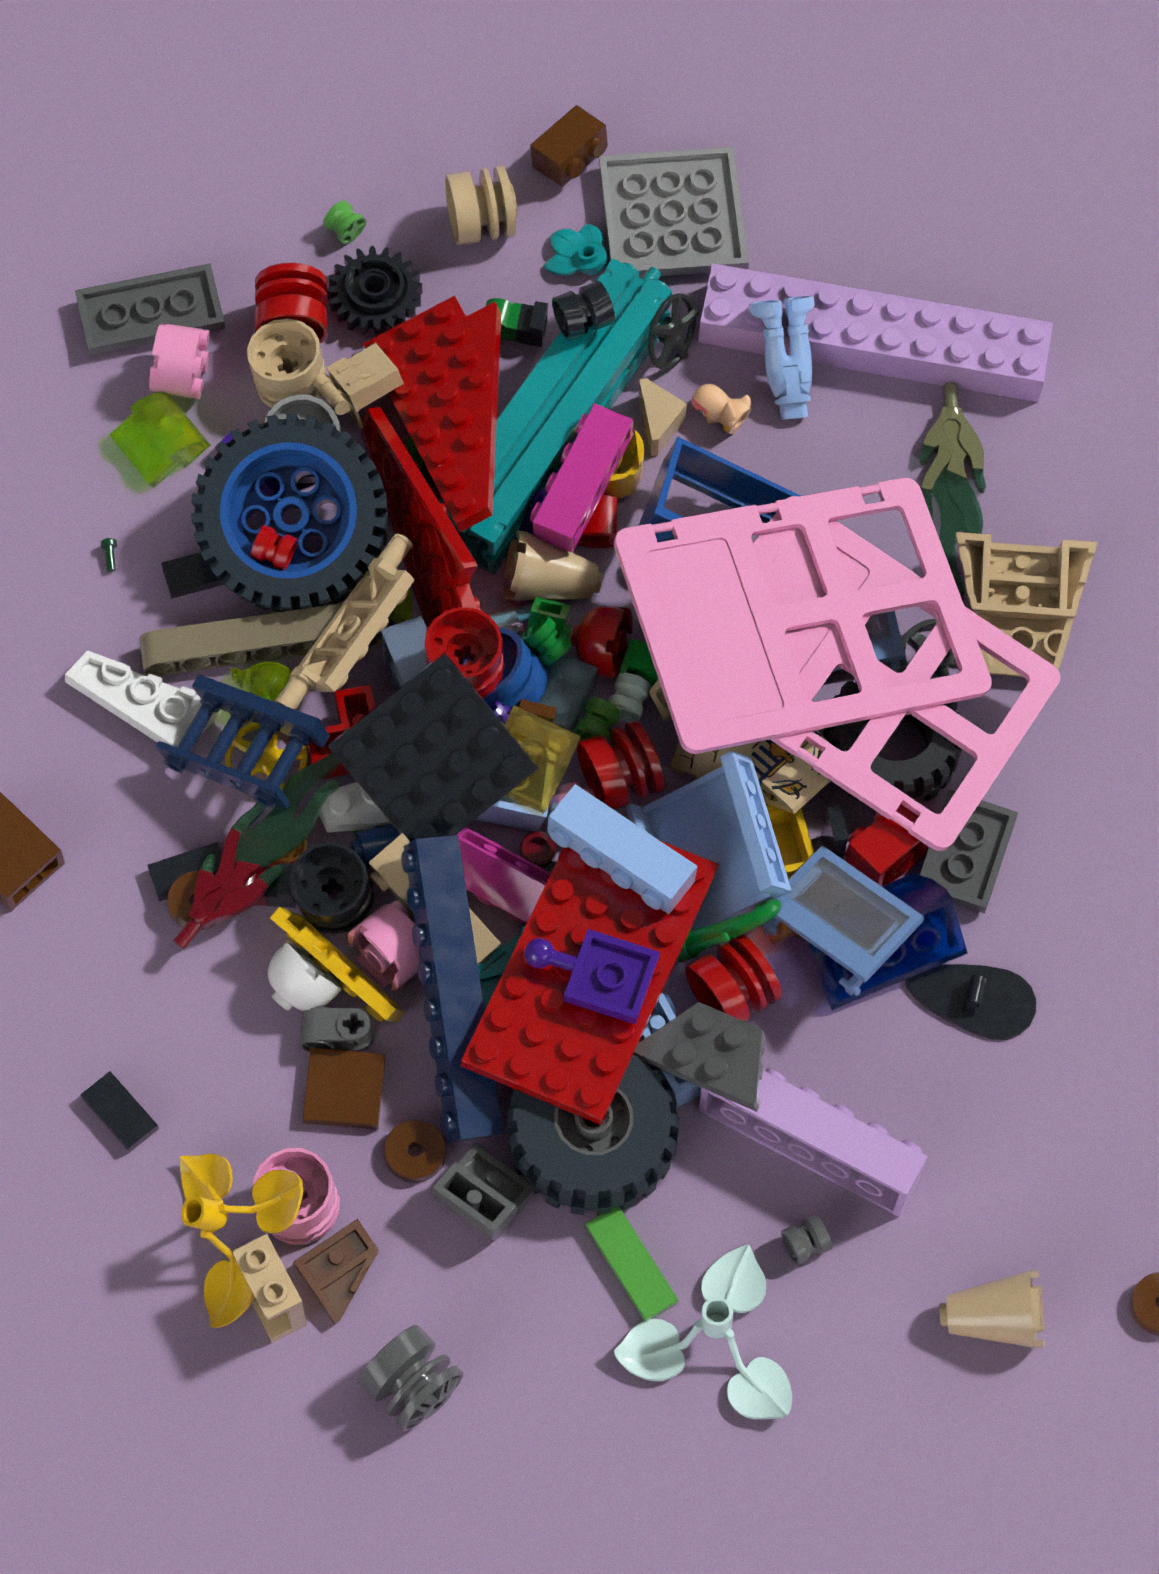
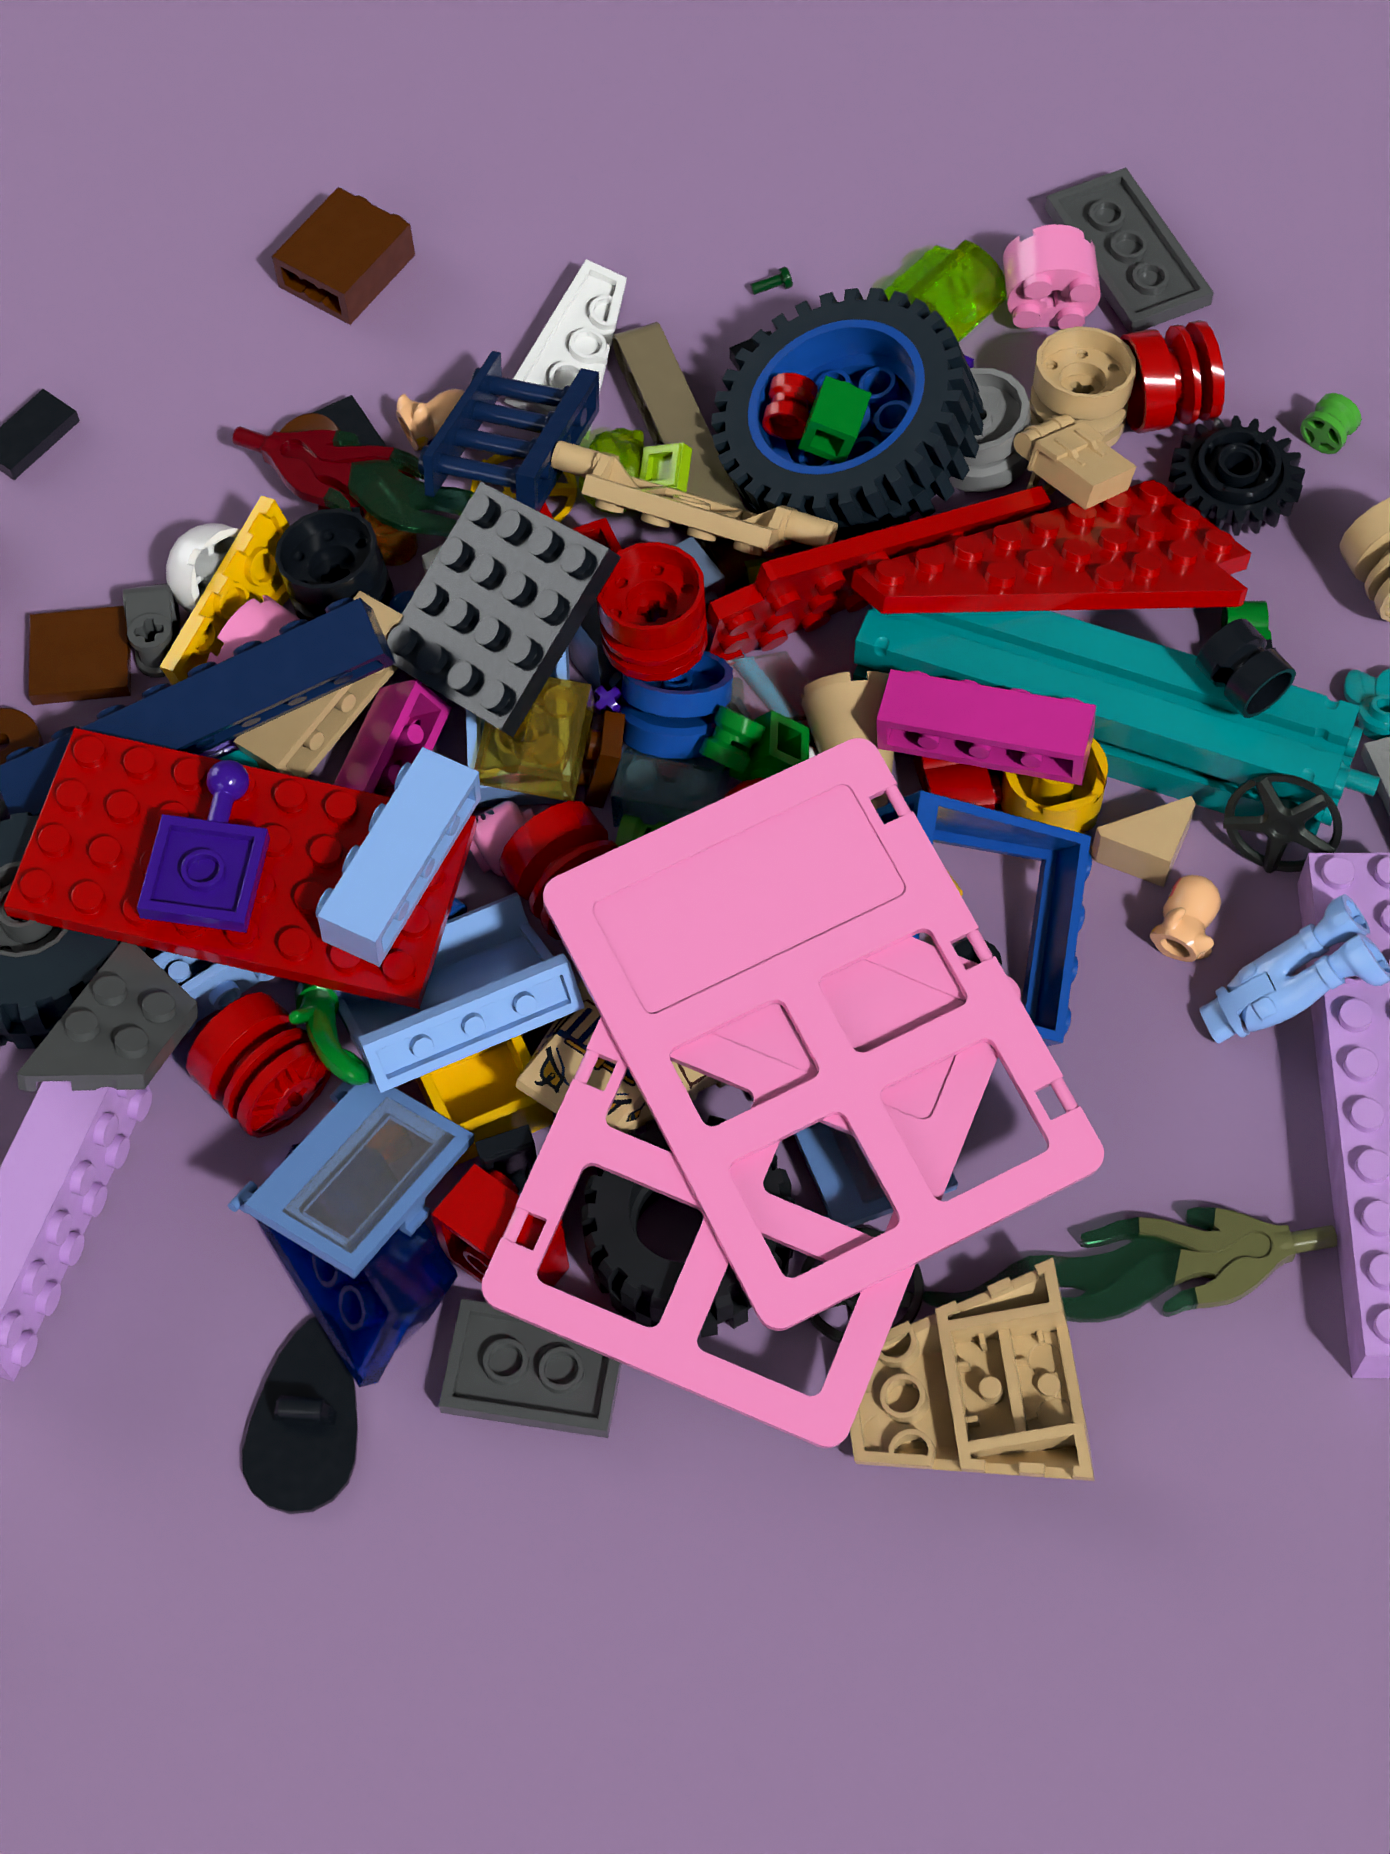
camera: 85 degrees right, 5 degrees down
none -> light nougat animal [396,389,465,451]
none -> lime tile [639,442,692,492]
none -> green brick [798,375,872,464]

